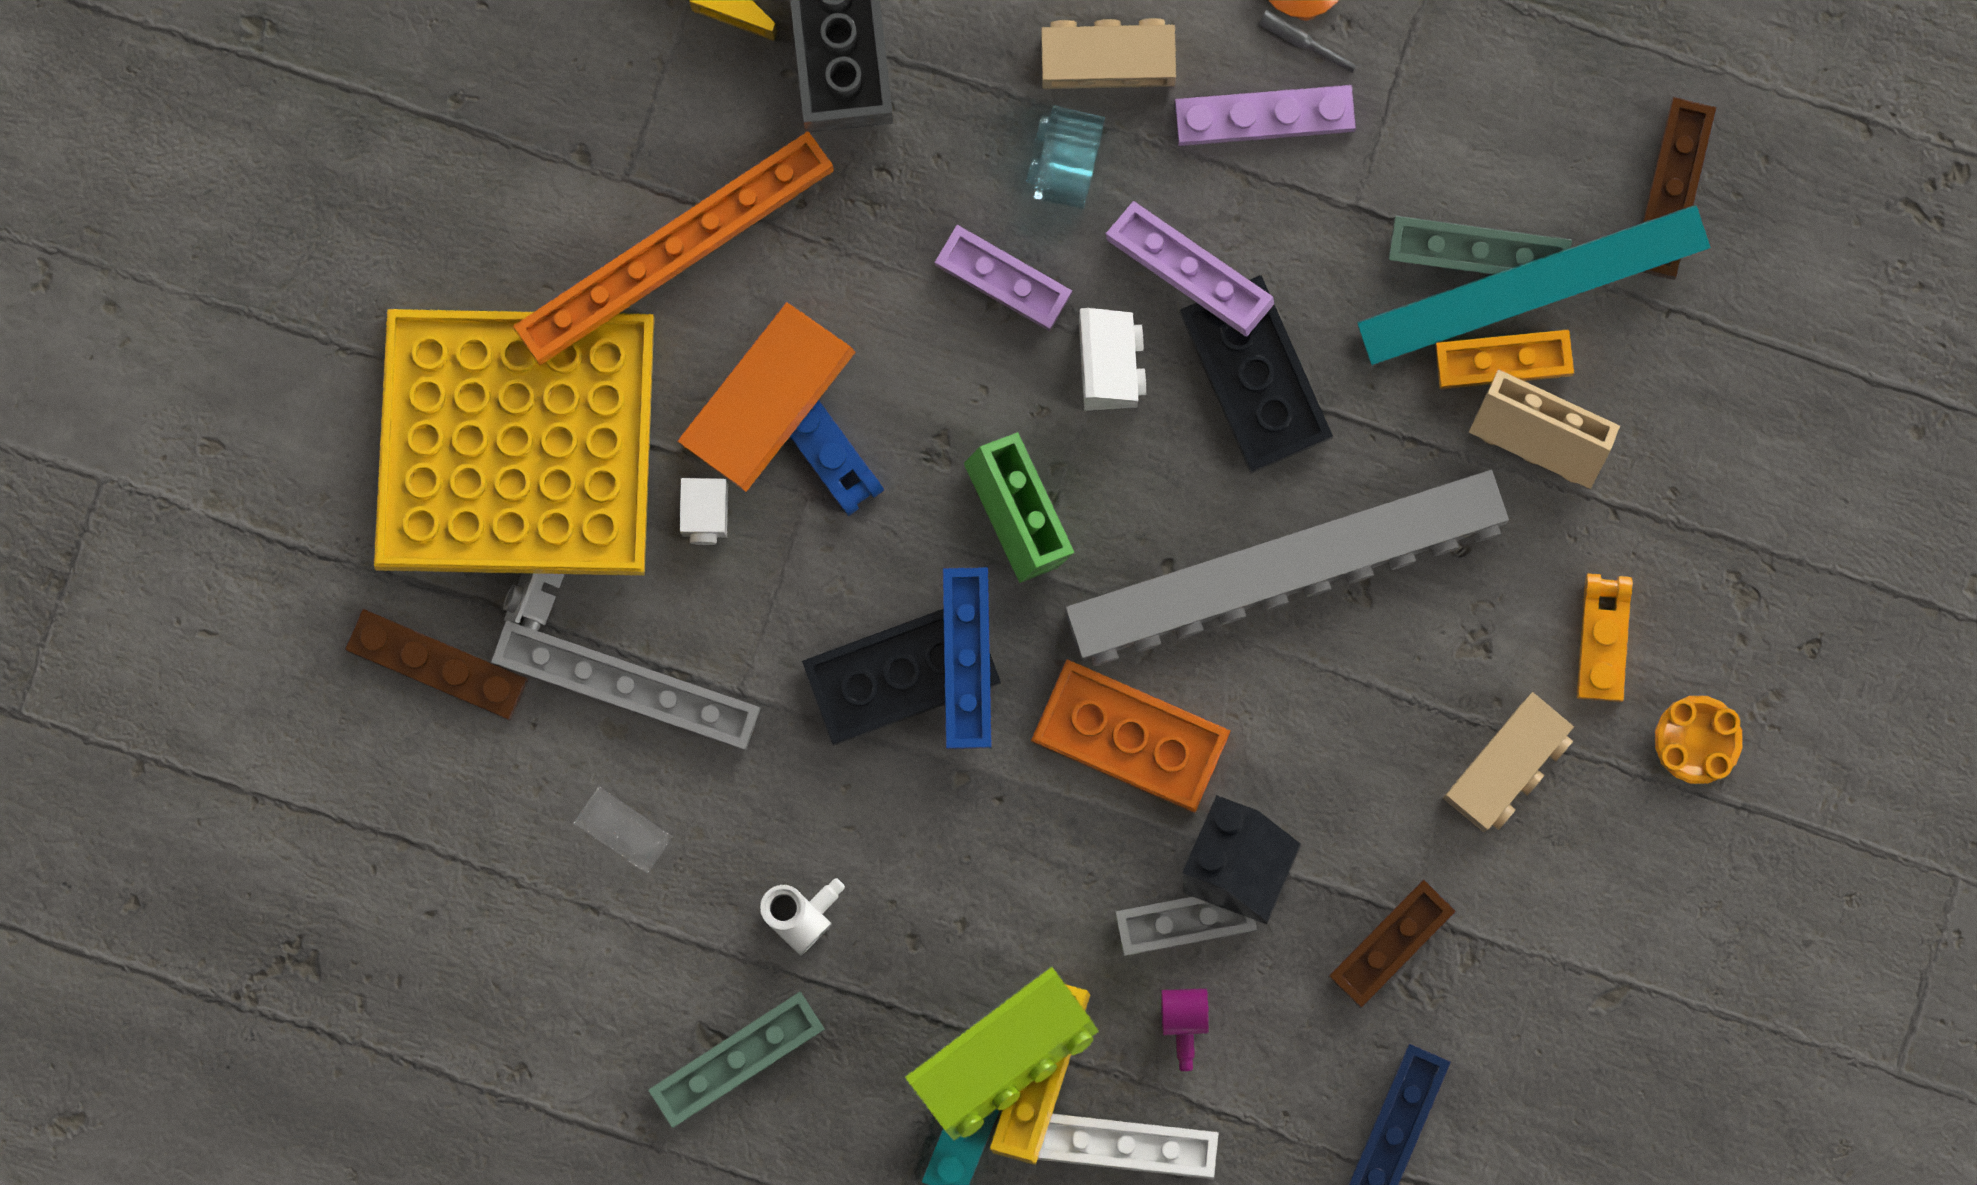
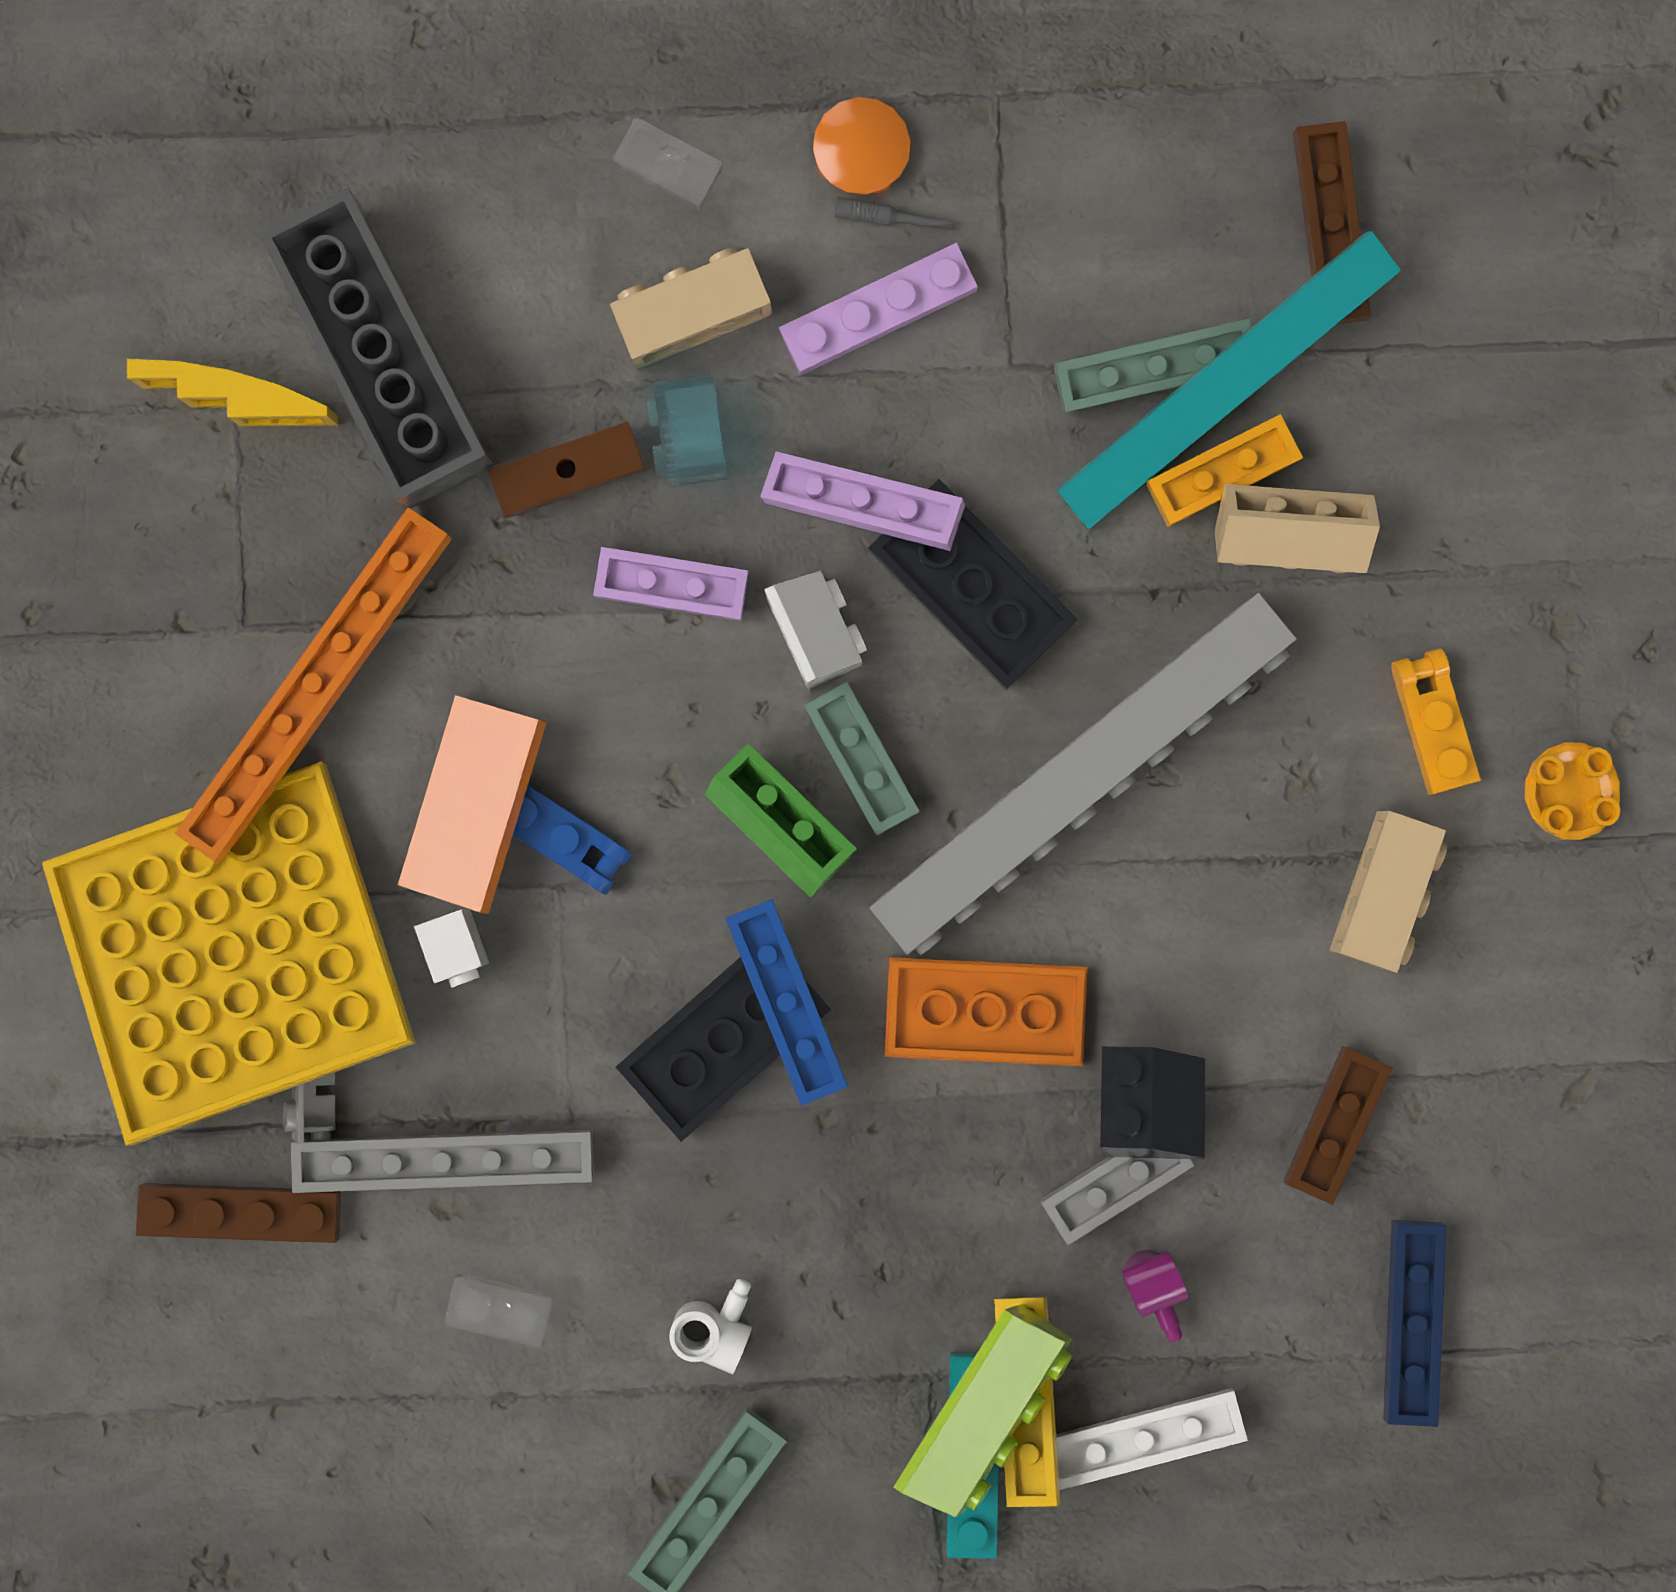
camera: 20 degrees left, 5 degrees up
none -> reddish brown tile [487,421,646,519]
none -> sand green plate [804,682,920,836]

